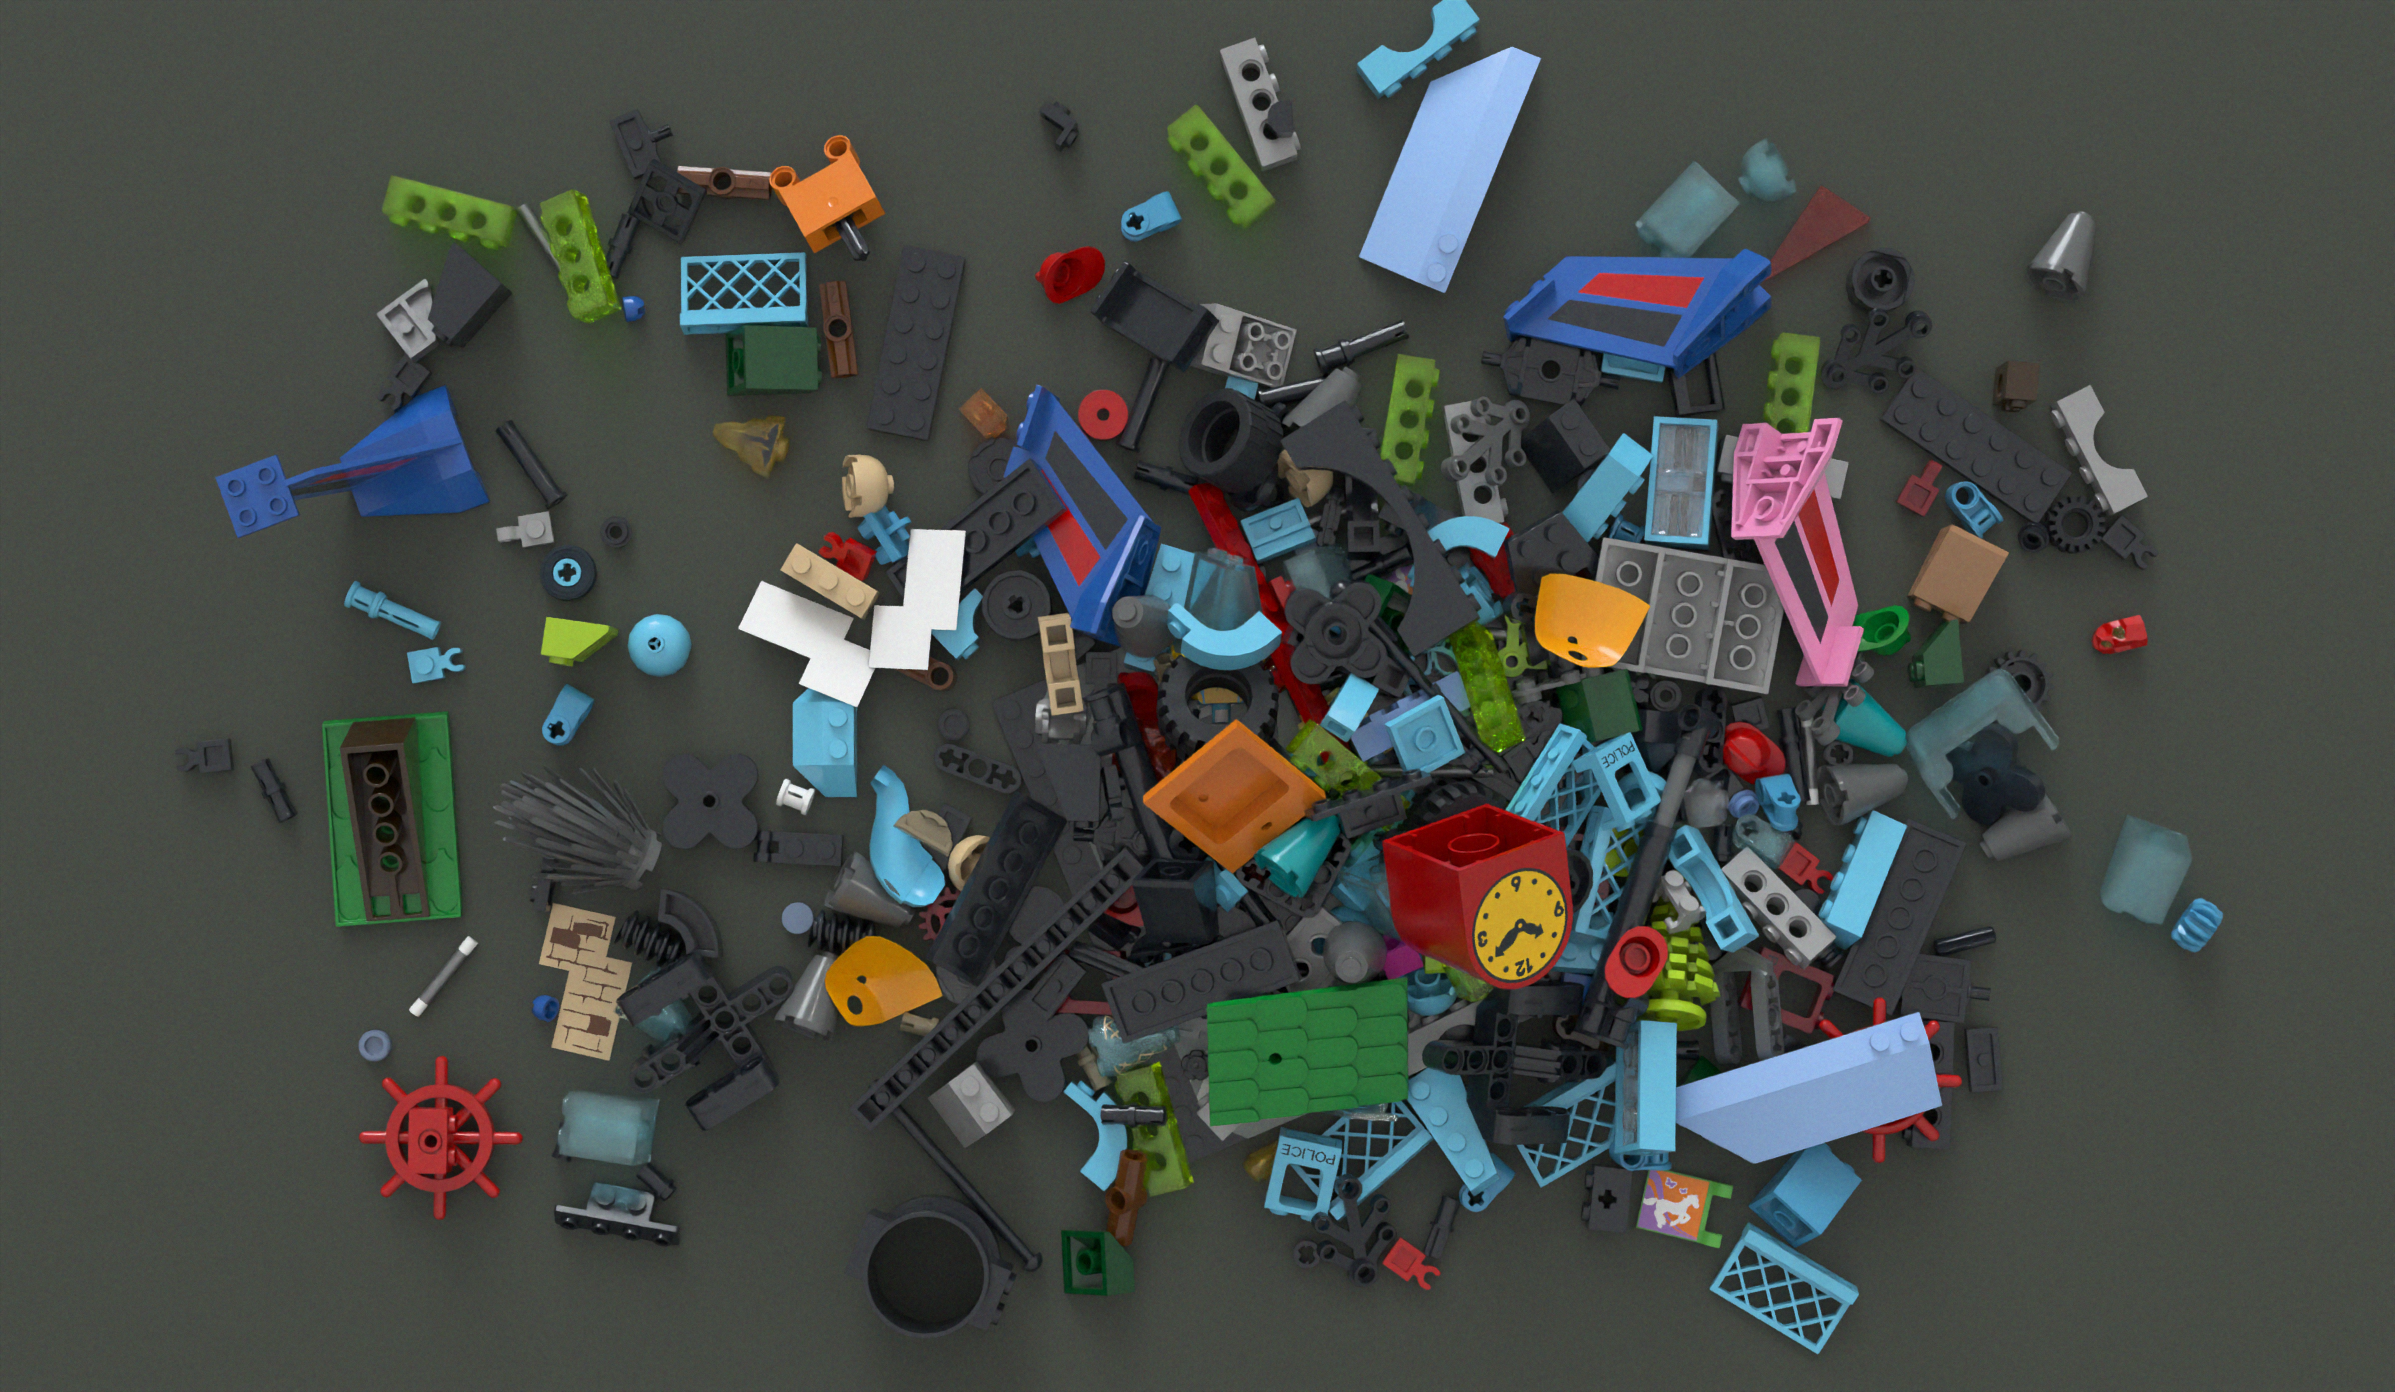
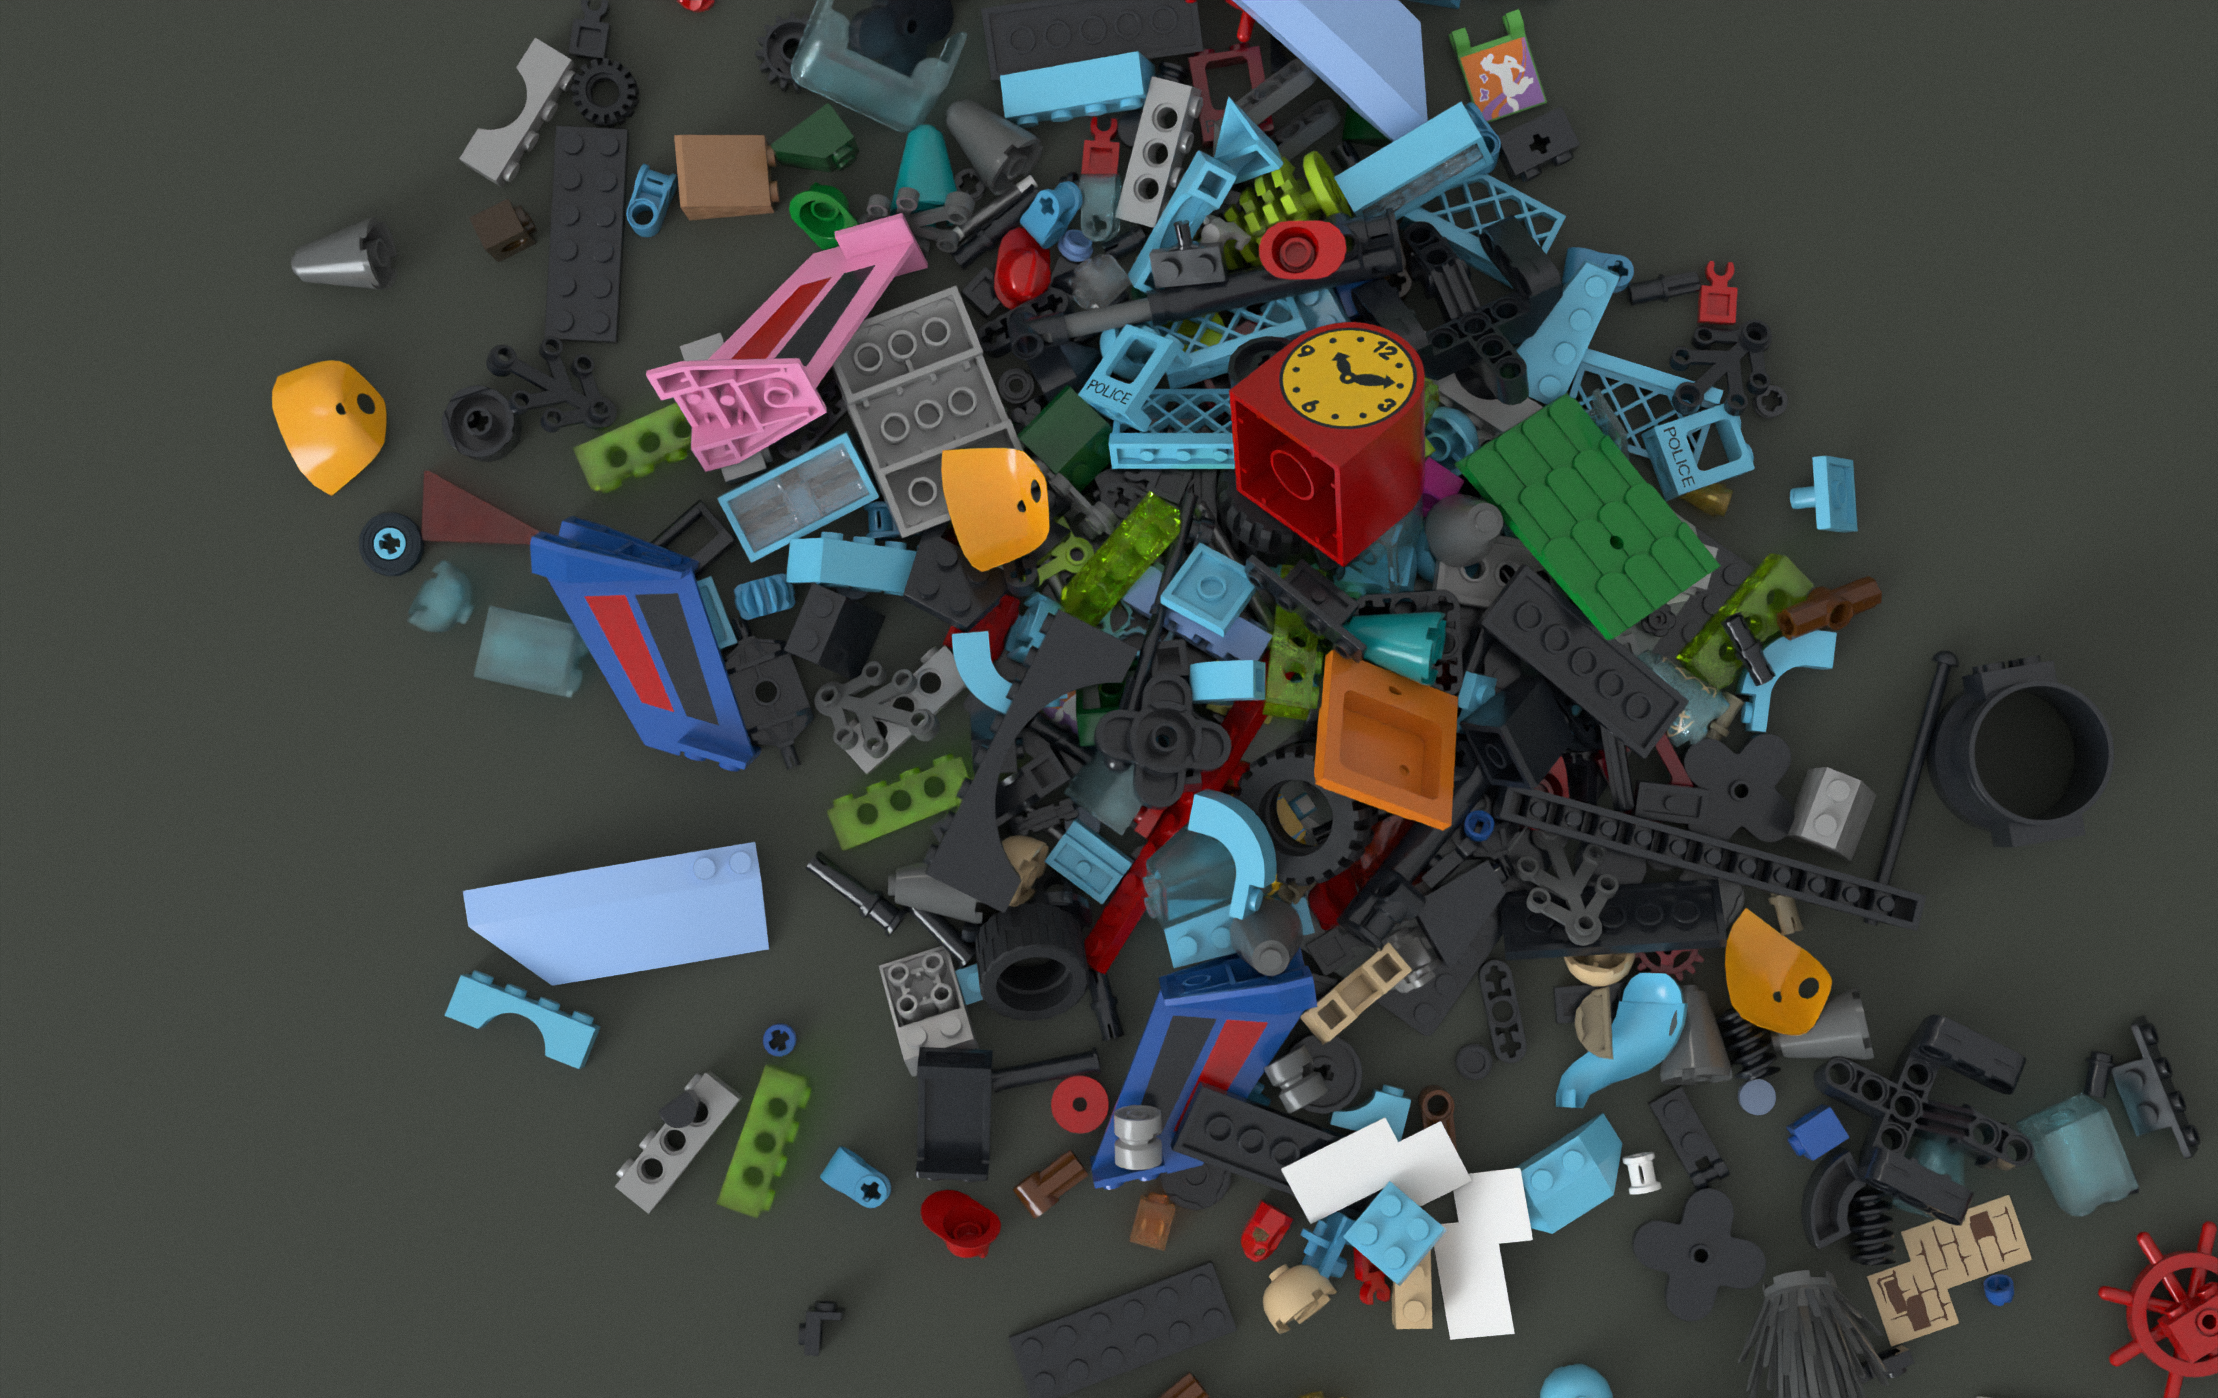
camera: 125 degrees left, 0 degrees up
dark green slope [1061,1230,1135,1296] -> none
dark red plate [1896,460,1942,517] -> none
black plate [2018,522,2050,553] -> none
none -> light orange piece [272,360,387,496]
none -> black bush [359,512,424,576]
none -> dark azure gear [734,573,796,620]
none -> blue bush [763,1023,797,1057]
none -> reddish brown piece [1012,1149,1089,1219]
none -> light grey wheel [1114,1105,1162,1170]
none -> black plate [1149,220,1229,288]
none -> medium azure slope [1213,96,1283,184]
none -> red rock [1241,1199,1293,1262]
none -> dark grey wheel [1263,1045,1330,1113]
none -> medium azure plate [1343,1181,1447,1286]
none -> blue hinge [1464,810,1494,842]
none -> dark grey plant [1515,830,1619,946]
none -> blue brick [1786,1104,1850,1161]
none -> medium azure tile [1790,456,1858,533]

